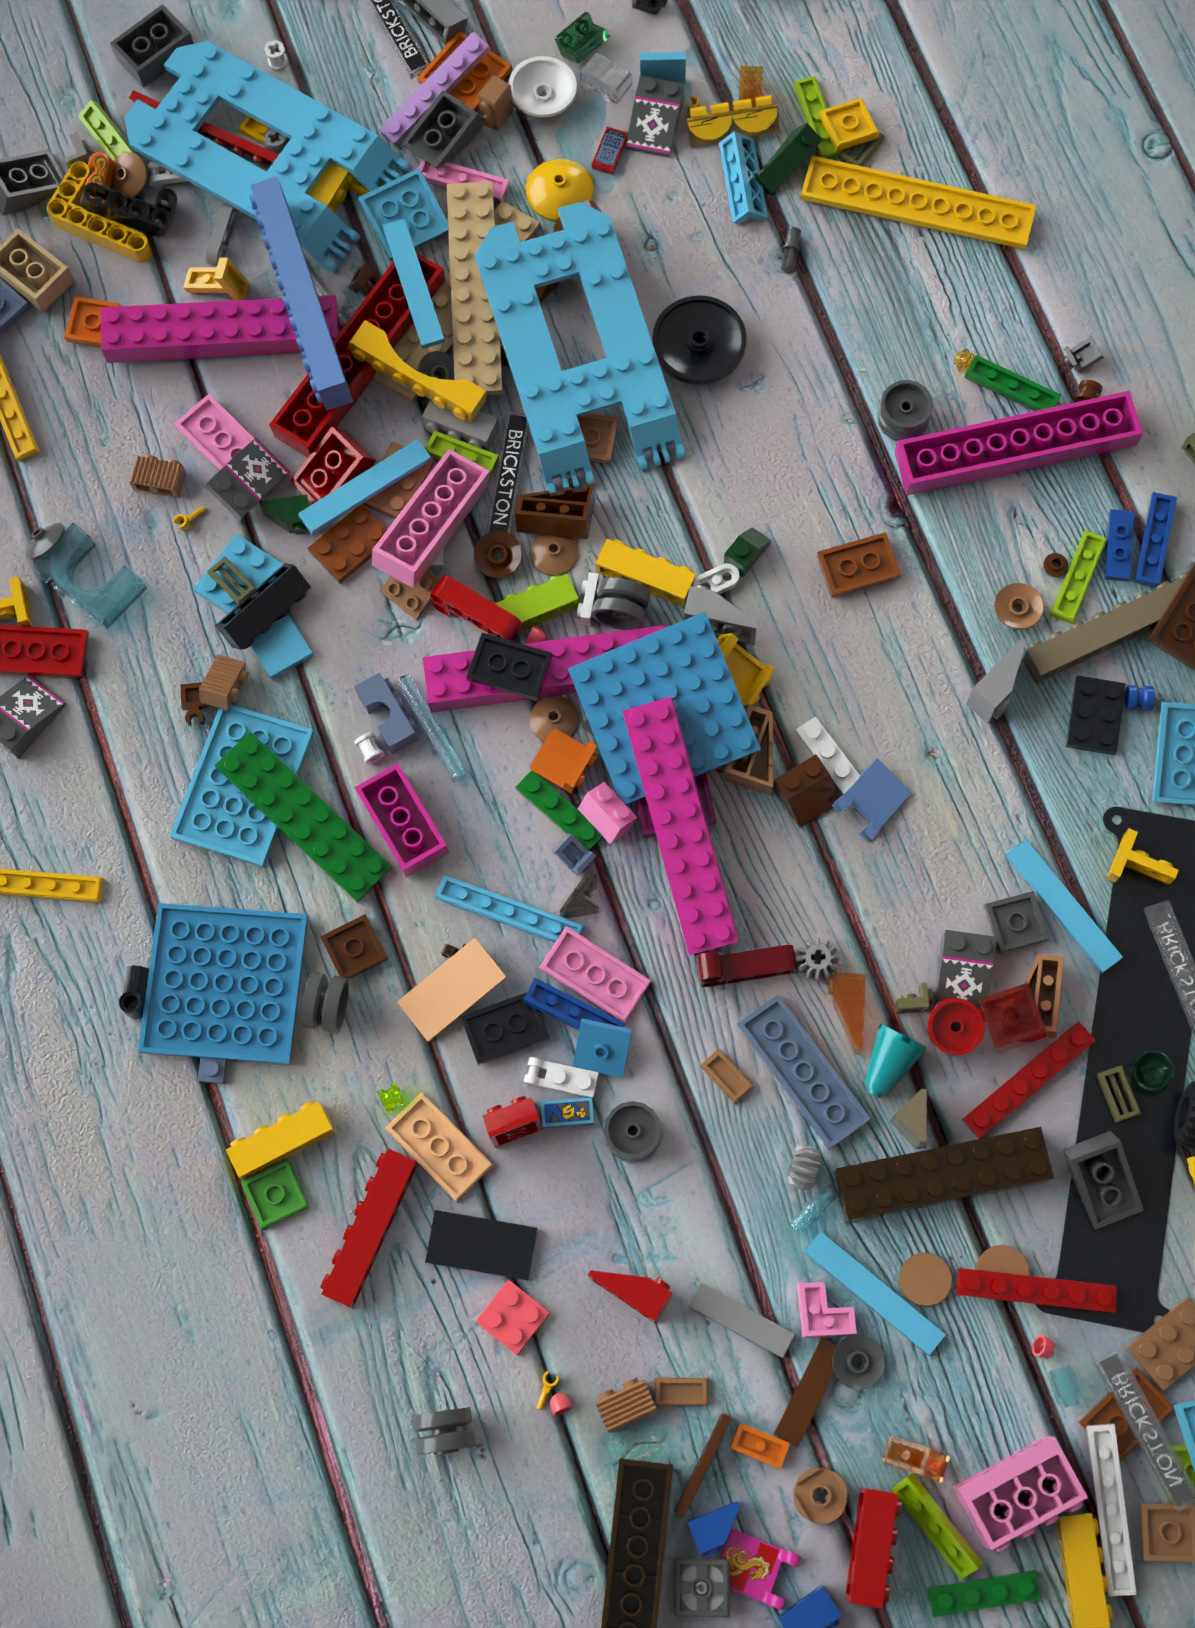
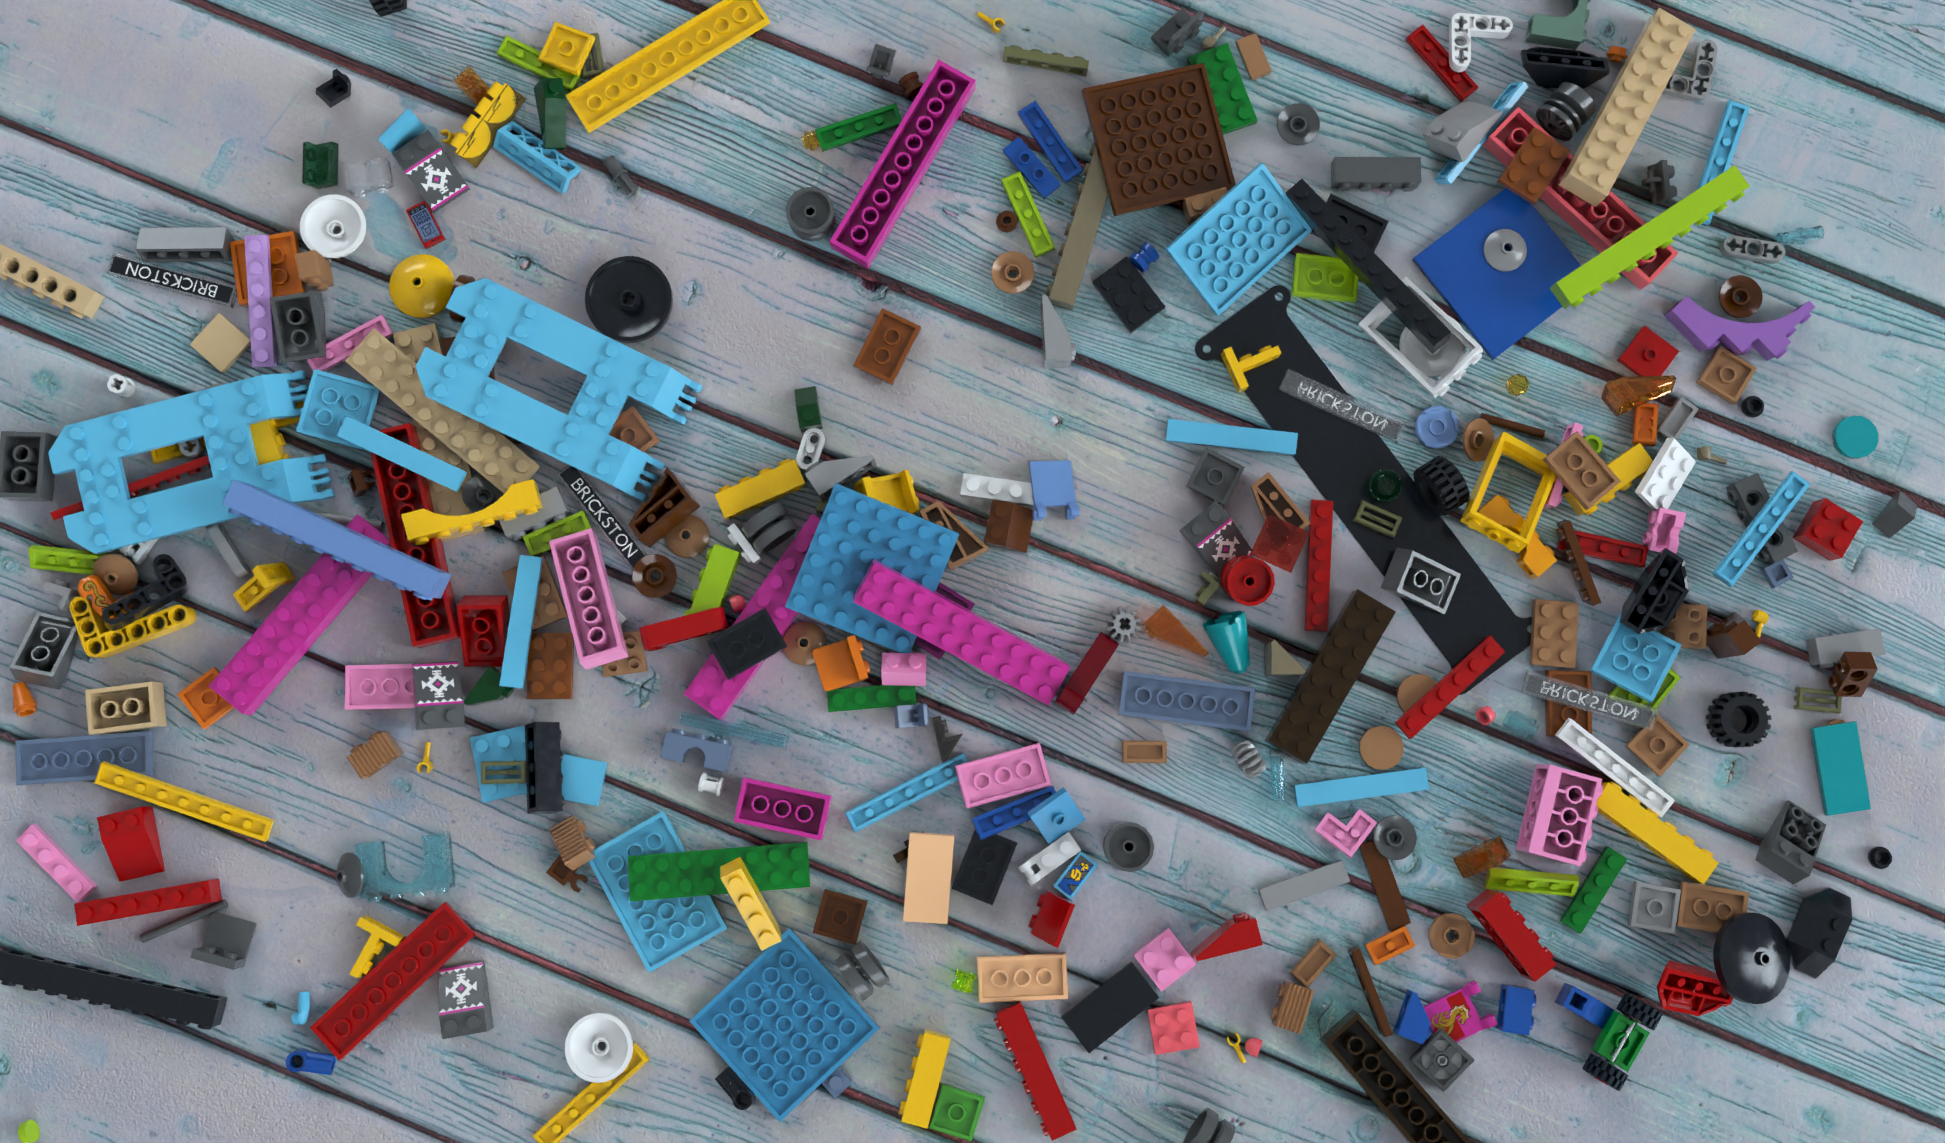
camera: 55 degrees left, 10 degrees up
none -> tan tile [190,313,251,374]
none -> white dish [565,1013,633,1083]
none -> yellow brick [720,857,782,951]
none -> bright pink plate [1134,928,1196,992]

